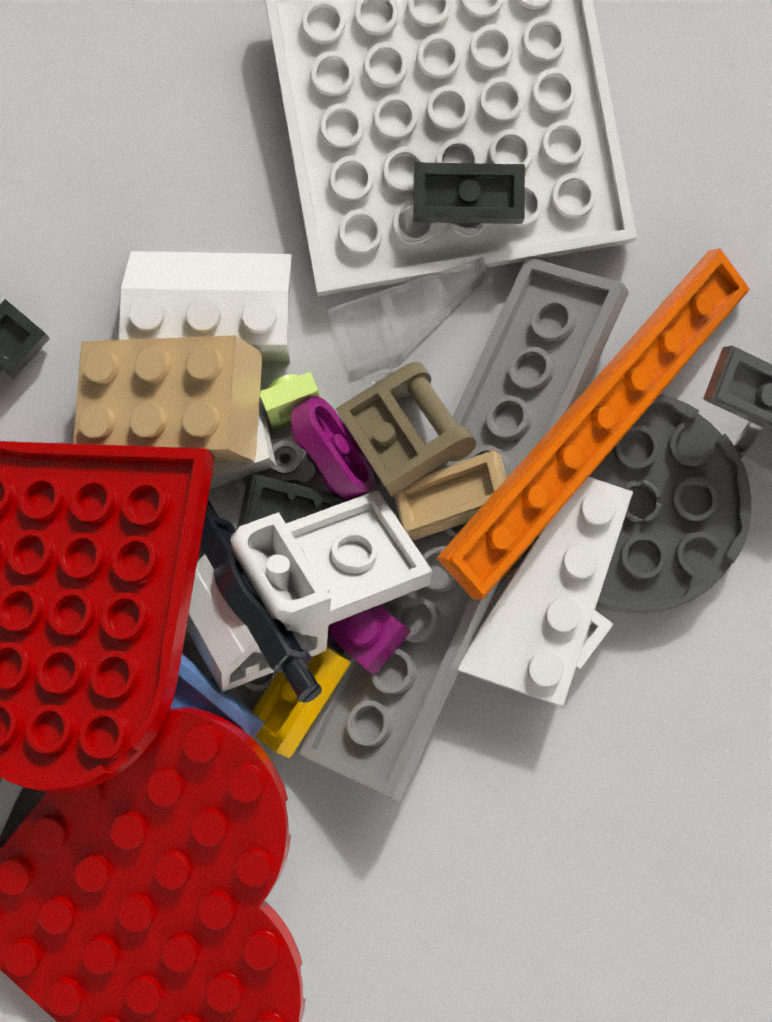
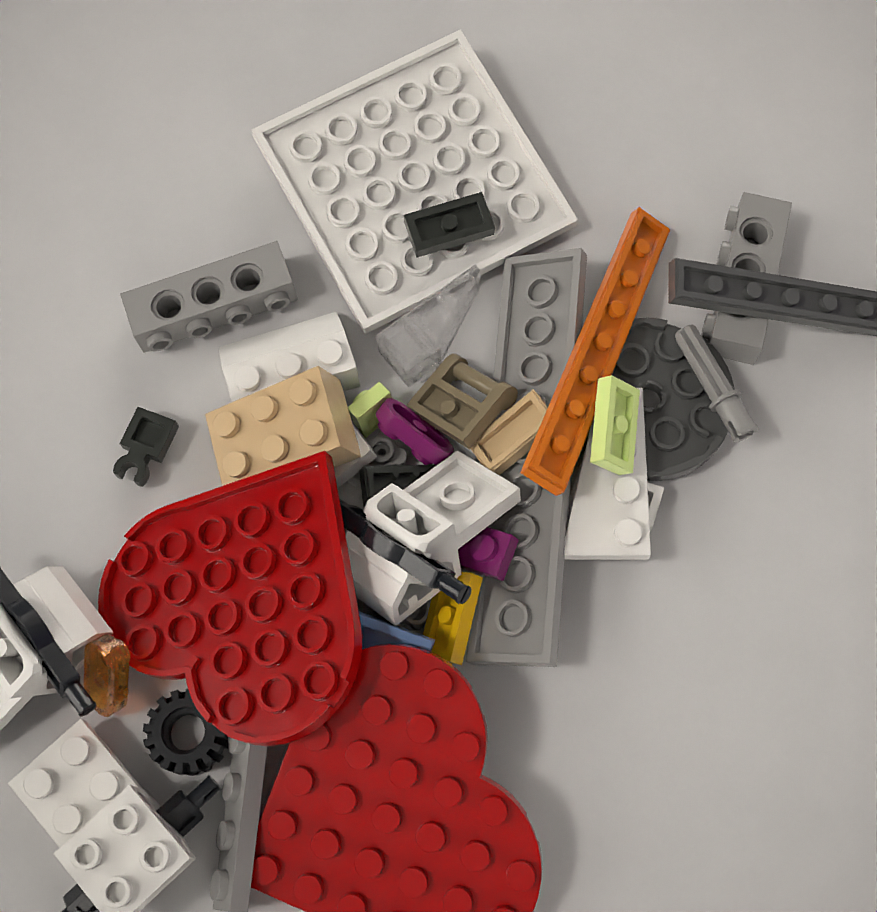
camera: 10 degrees left, 10 degrees down
none -> light grey brick [120,241,298,353]
none -> yellowish green plate [590,375,640,475]
none -> light grey axle [675,325,759,443]

